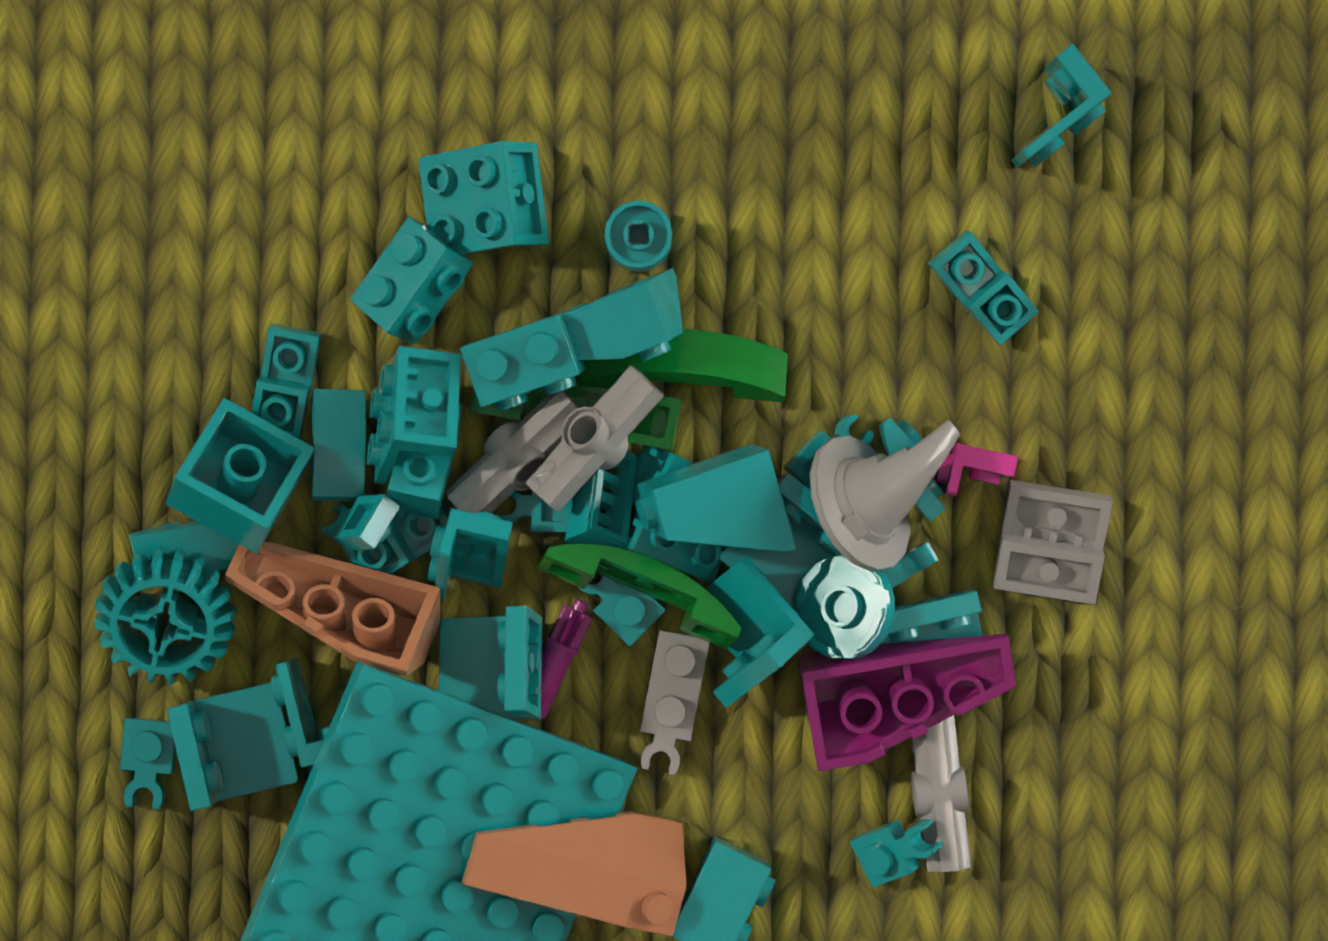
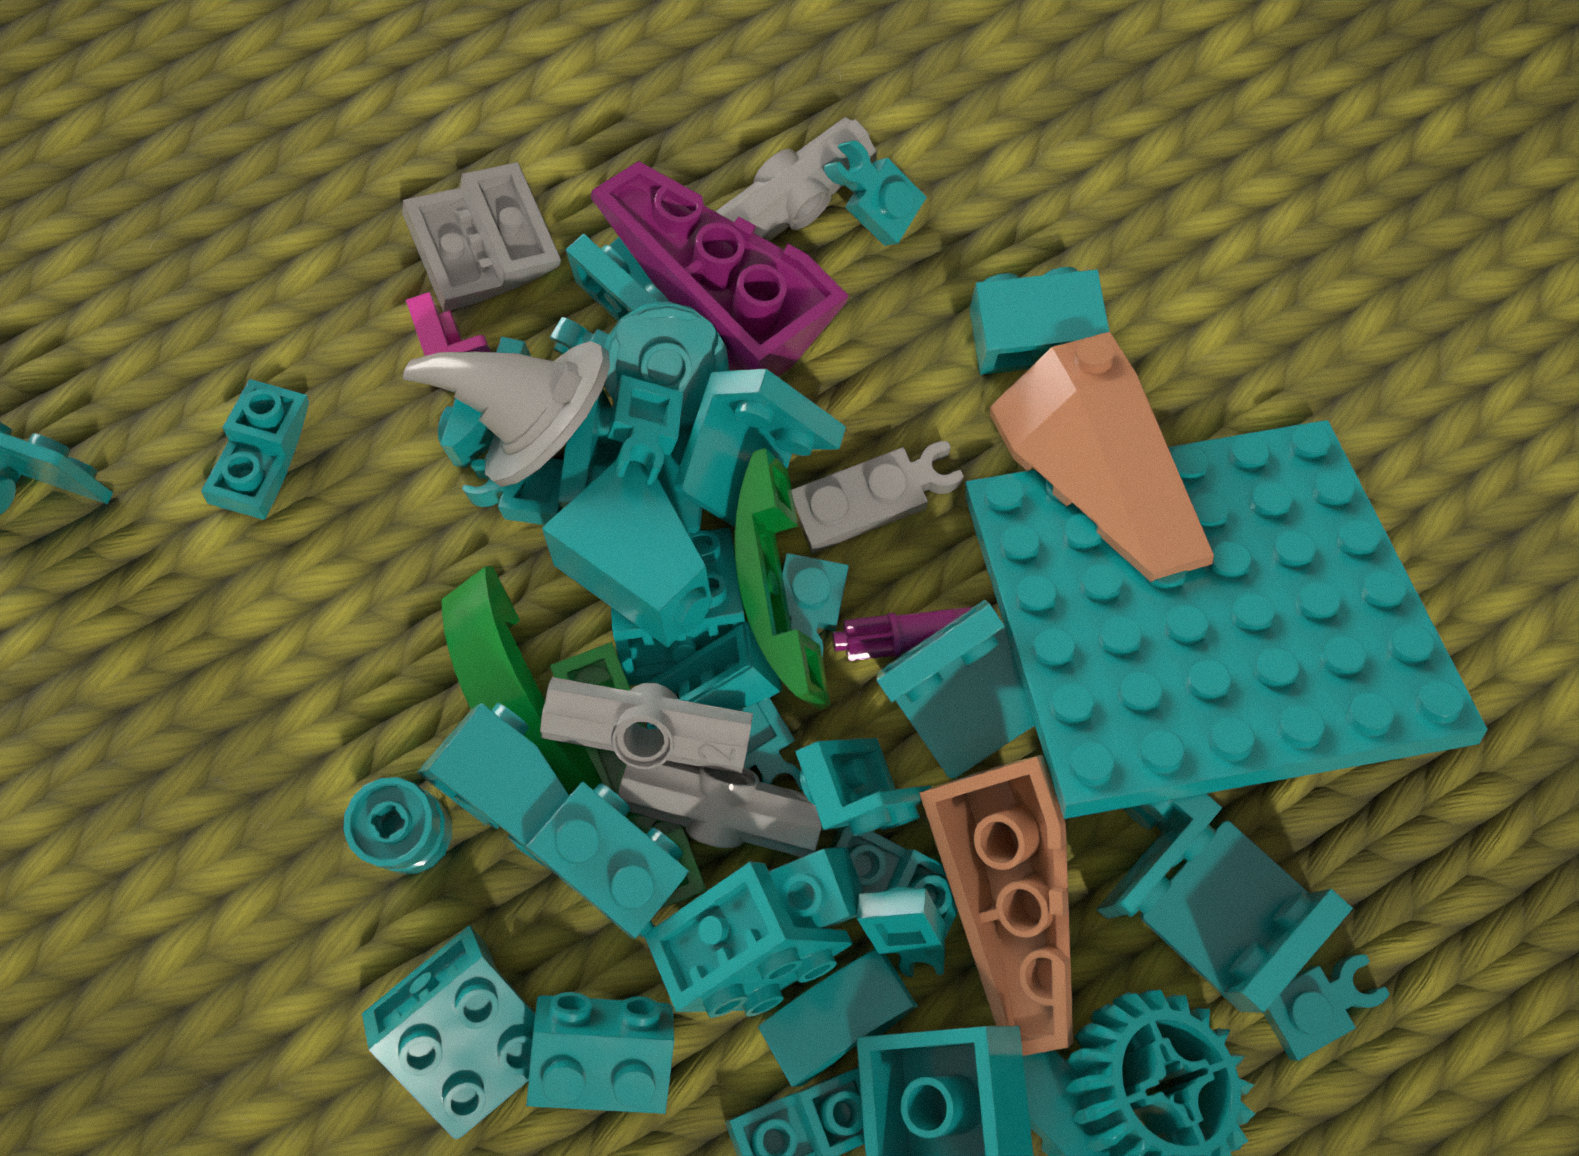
camera: 120 degrees left, 15 degrees down
none -> teal plate [608,375,683,485]

